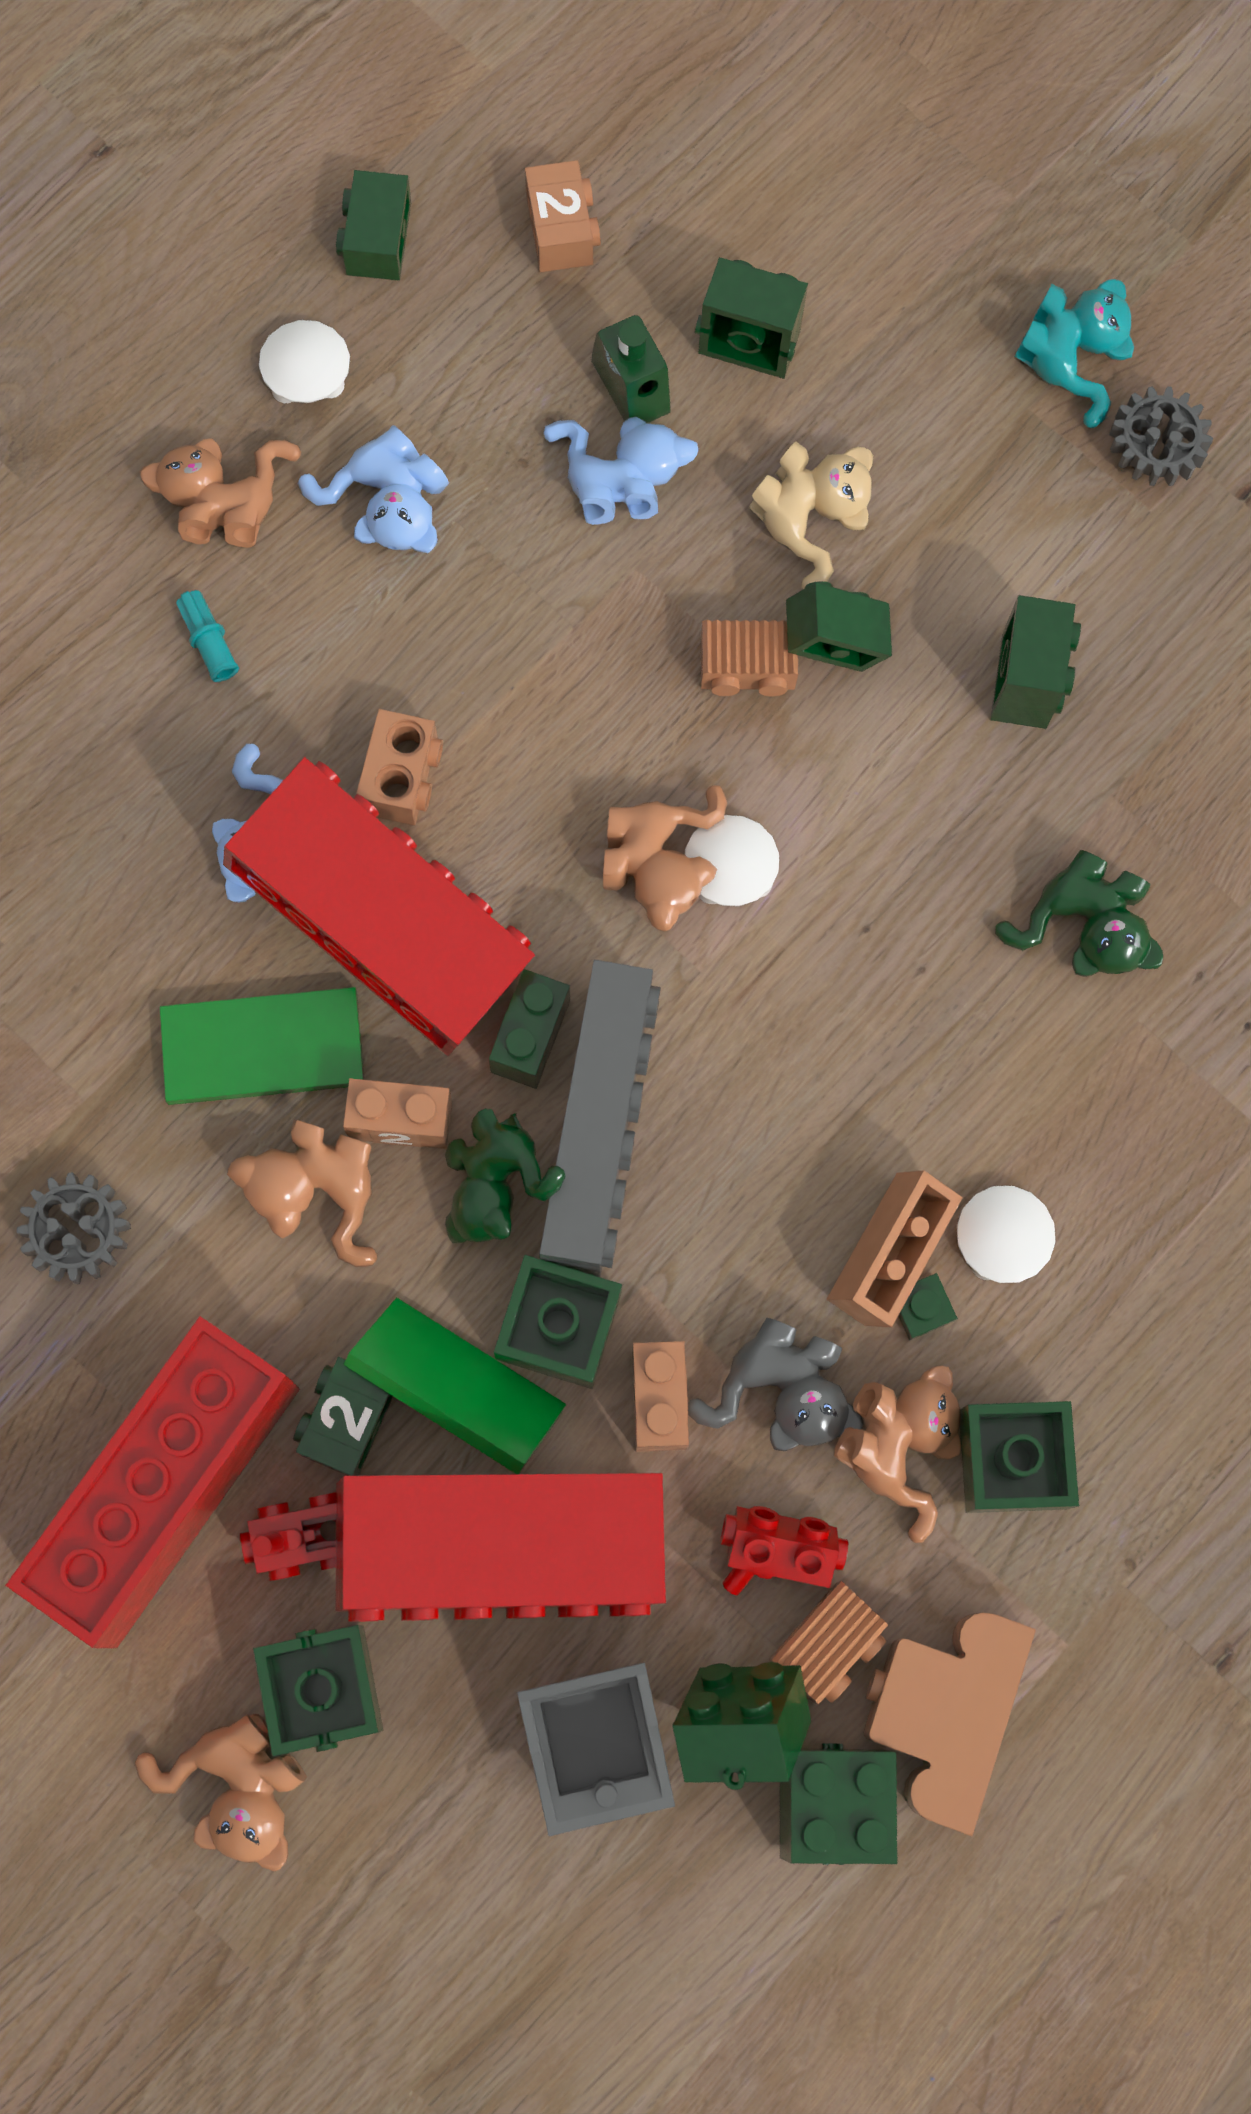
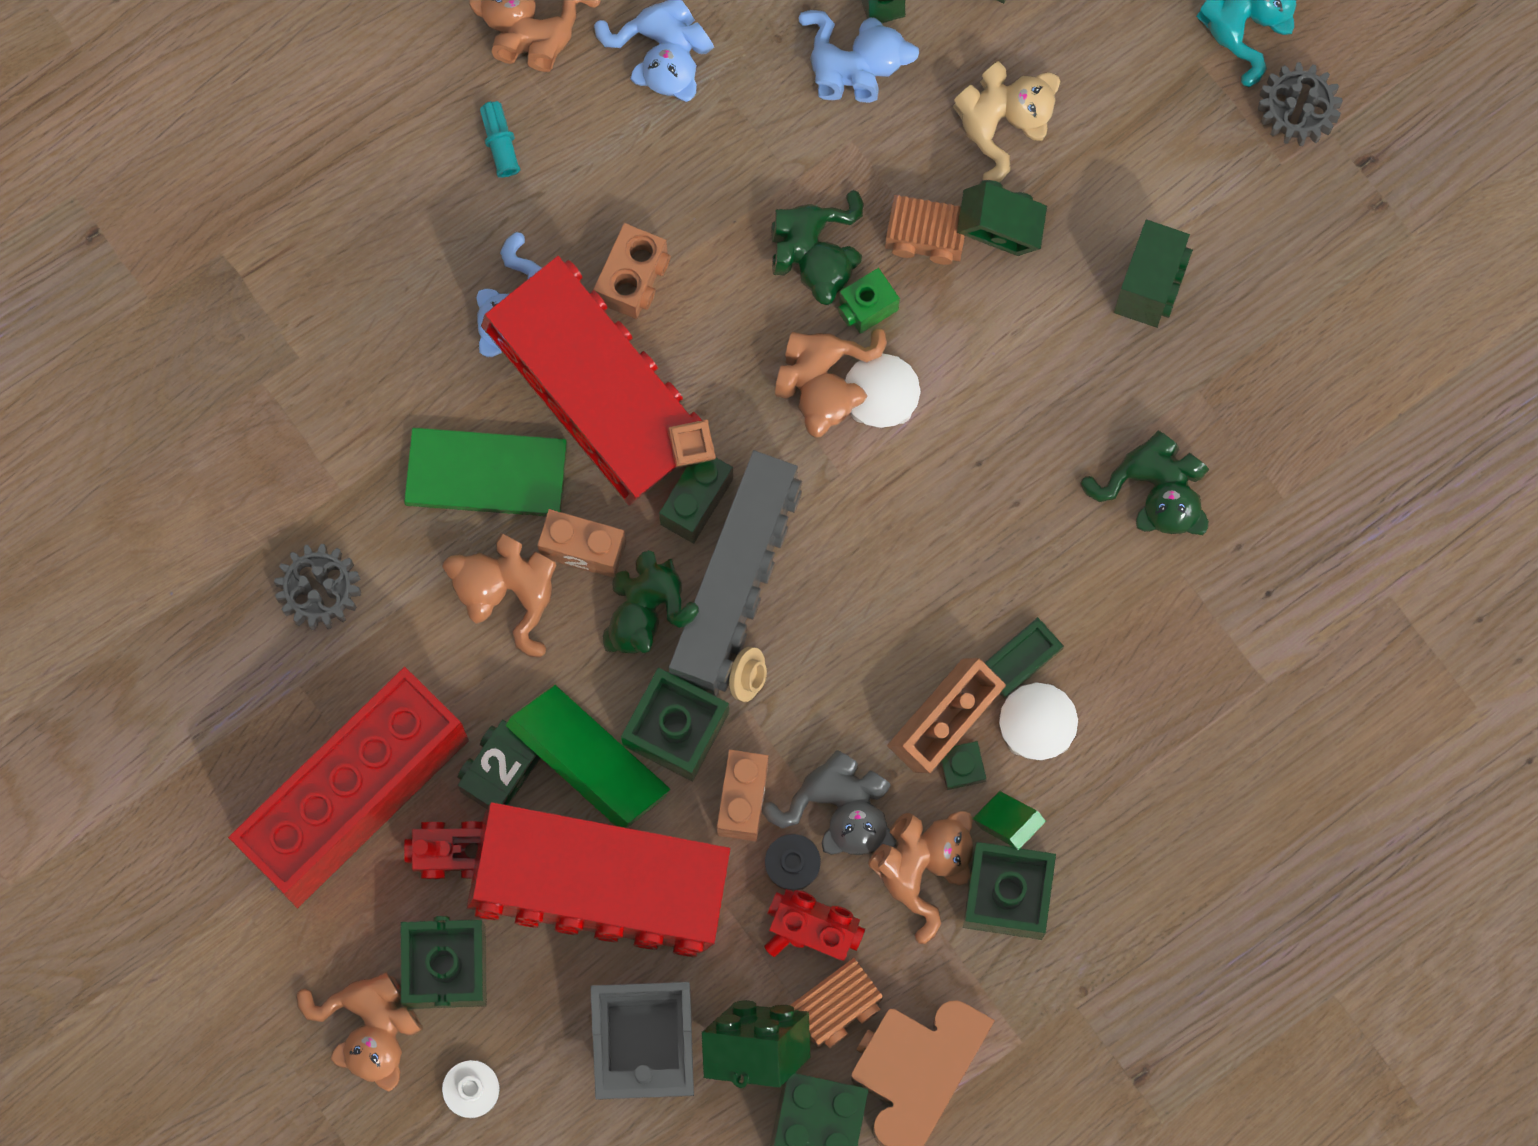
camera: 15 degrees right, 0 degrees up
none -> white piece [442,1060,500,1118]
none -> nougat tile [667,420,716,467]
none -> tan piece [729,647,767,702]
none -> black piece [765,834,821,890]
none -> dark green animal [771,190,864,305]
none -> green brick [837,268,900,334]
none -> green tile [973,791,1046,850]
none -> dark green tile [984,617,1064,699]

